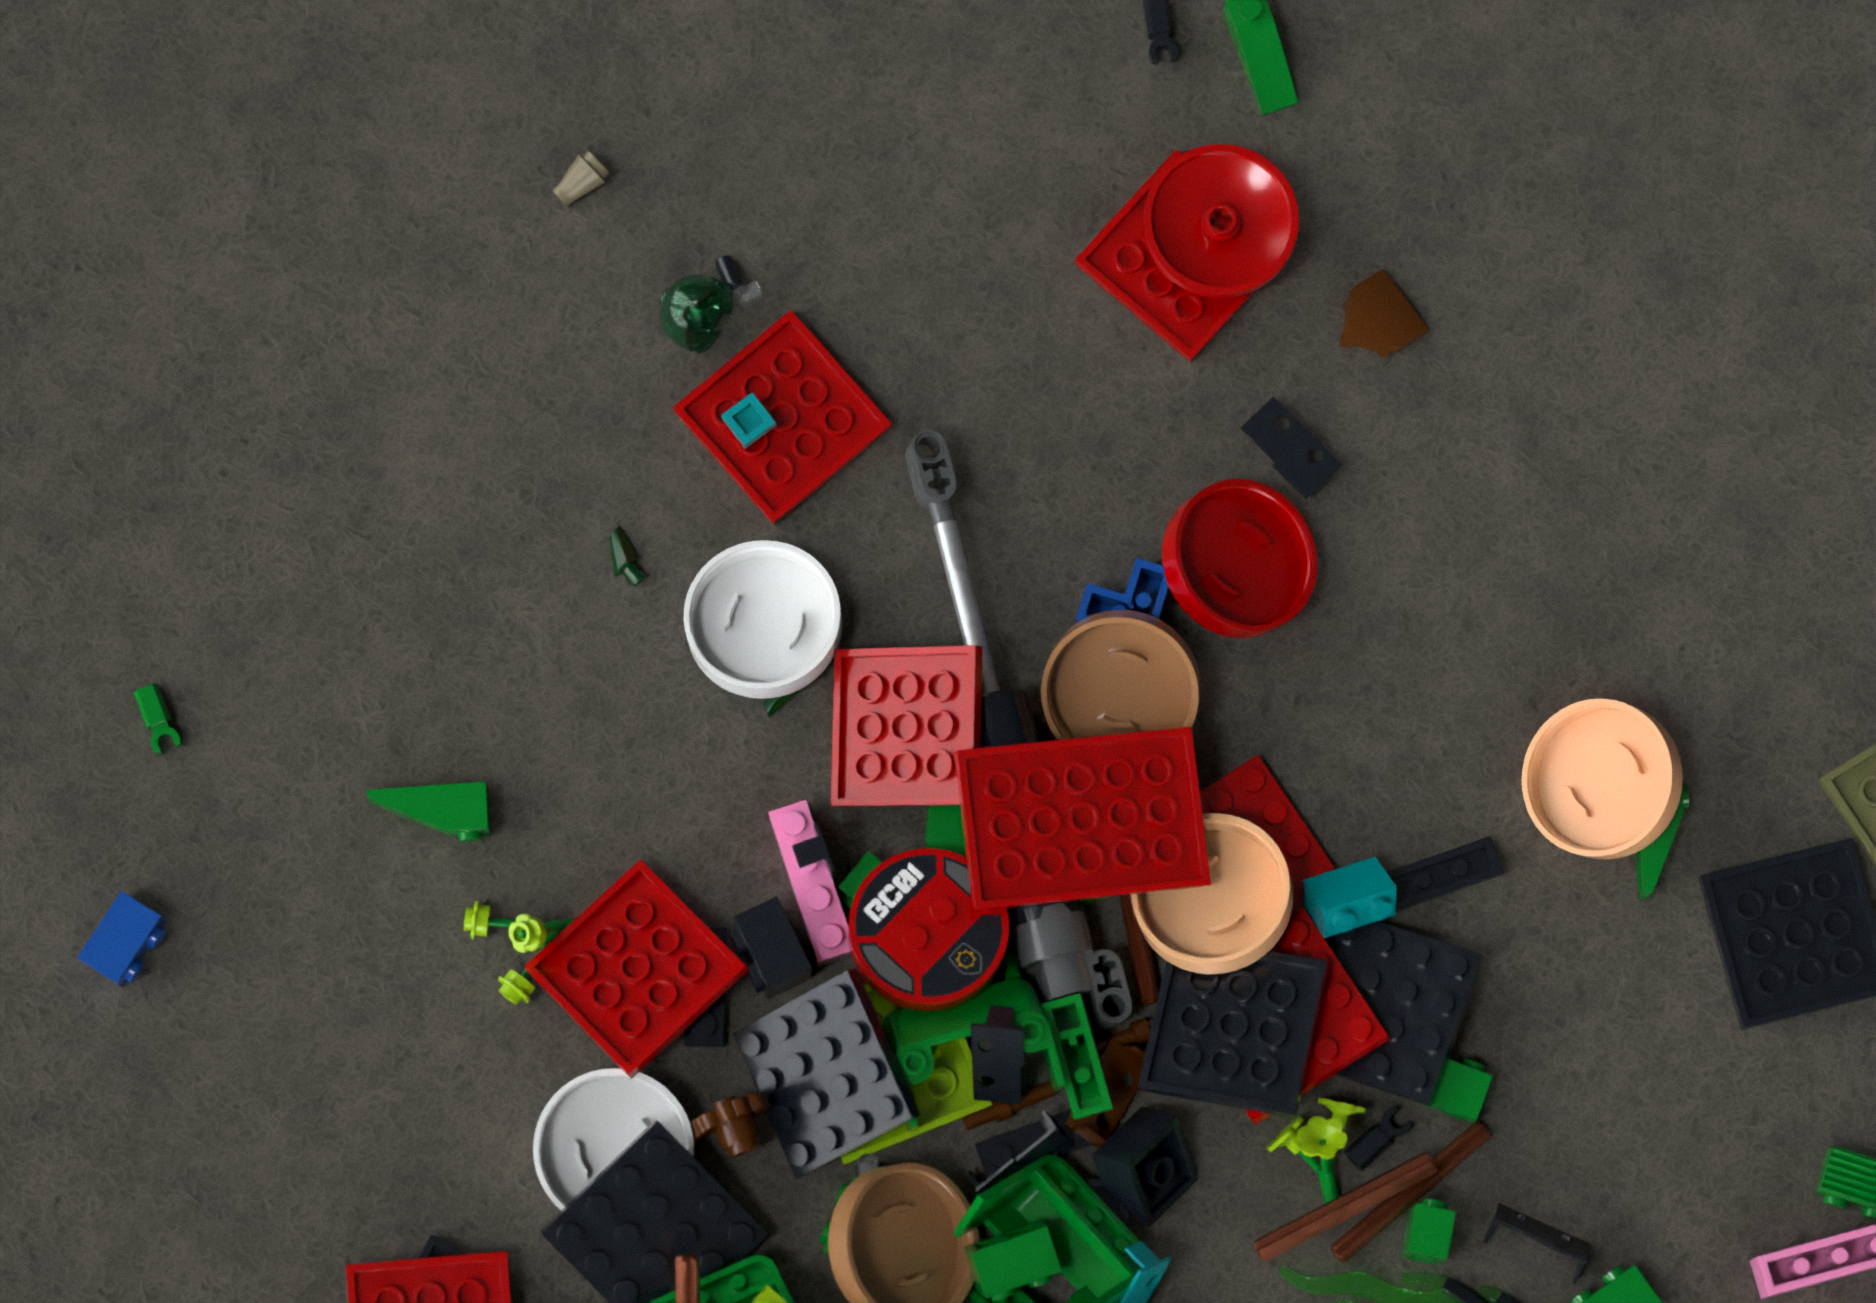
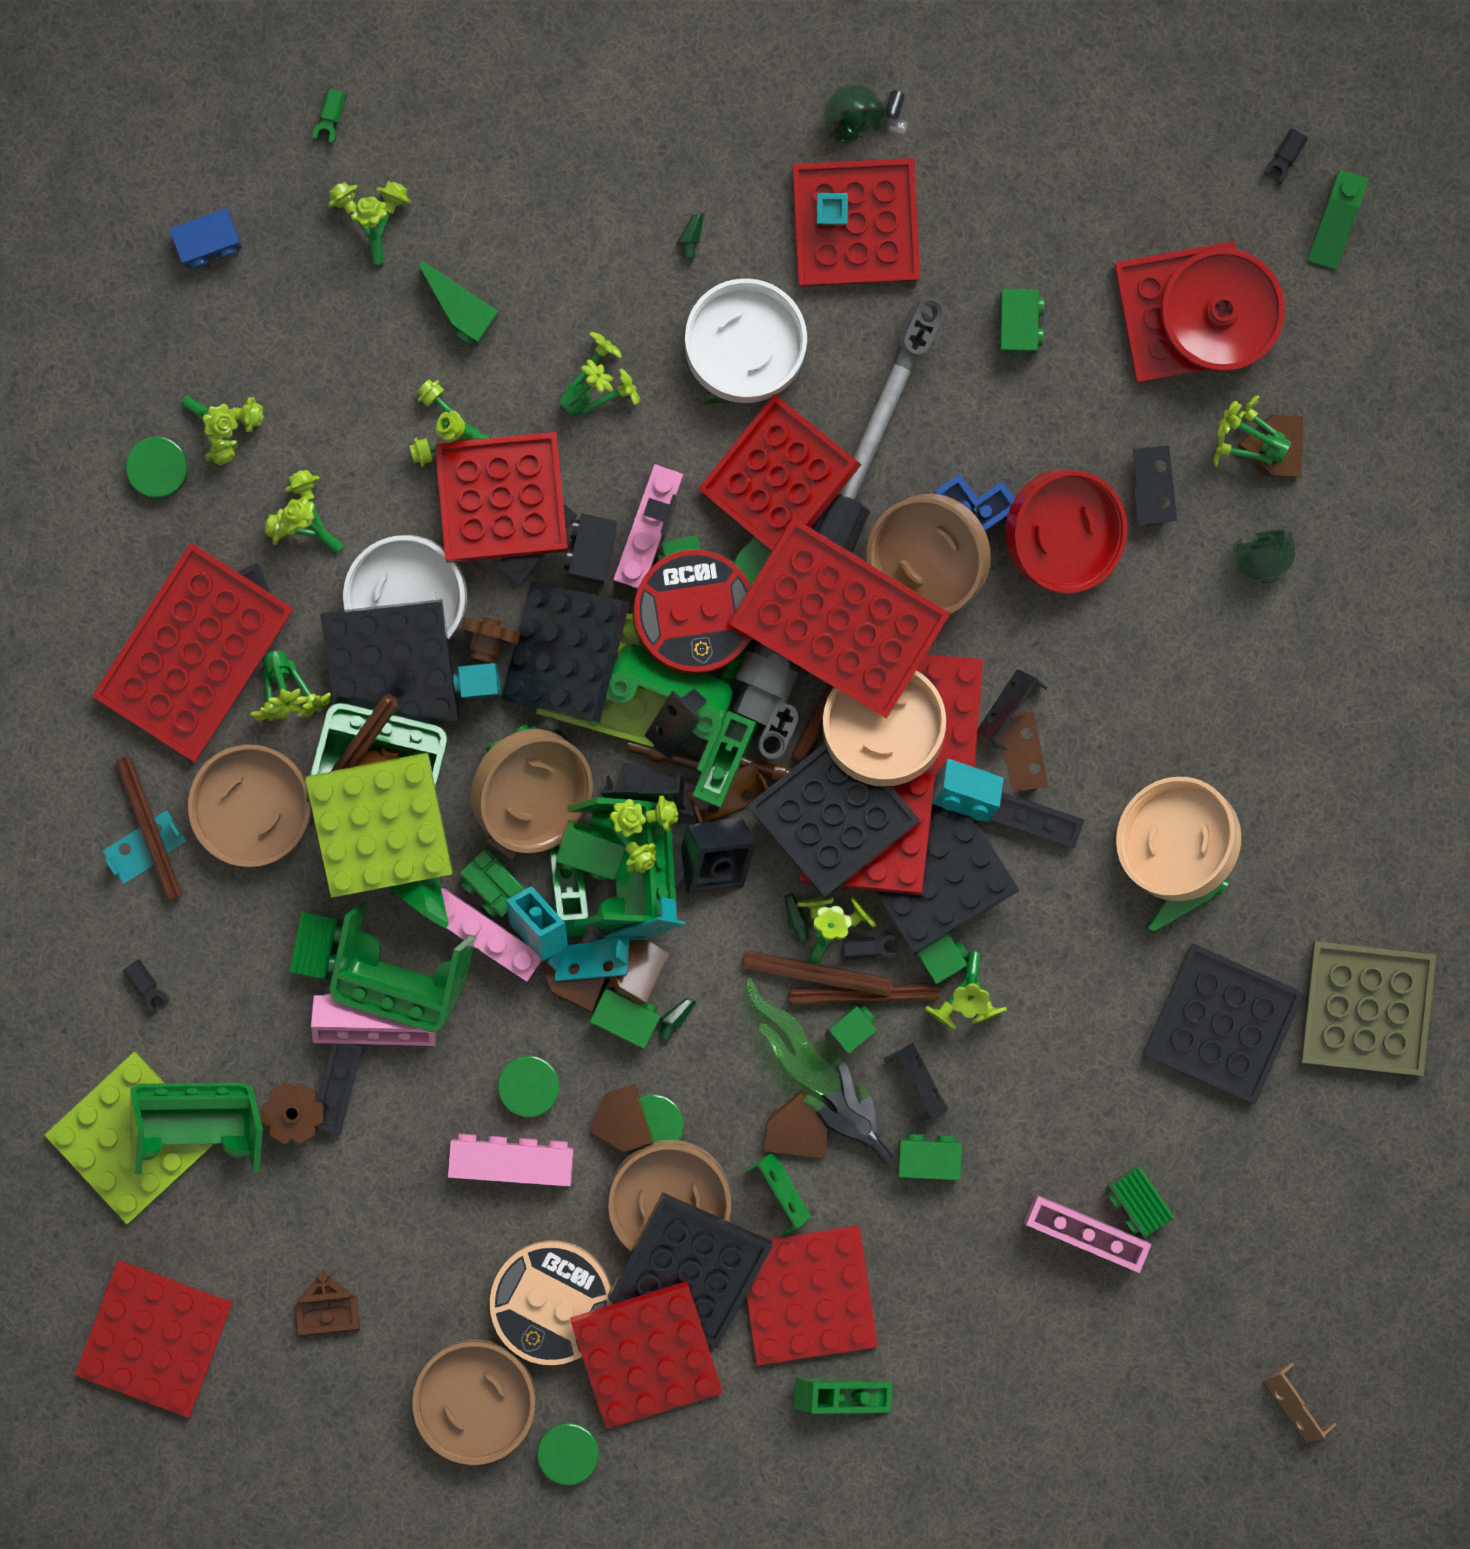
camera: 35 degrees right, 10 degrees up
none -> green tile [126,437,189,499]
none -> lime plant [181,396,264,465]
none -> lime plant [265,470,343,553]
none -> lime plant [328,181,412,265]
none -> teal brick [453,663,501,700]
none -> plant [560,332,640,417]
none -> lime plant [590,795,678,873]
none -> dark green bar [784,893,809,941]
none -> lime plant [925,951,1007,1031]
none -> black piece [977,669,1048,751]
none -> reddish brown piece [998,712,1048,793]
none -> green brick [999,289,1044,354]
none -> plant [1213,395,1291,468]
none -> clear green cylinder [1233,529,1295,583]

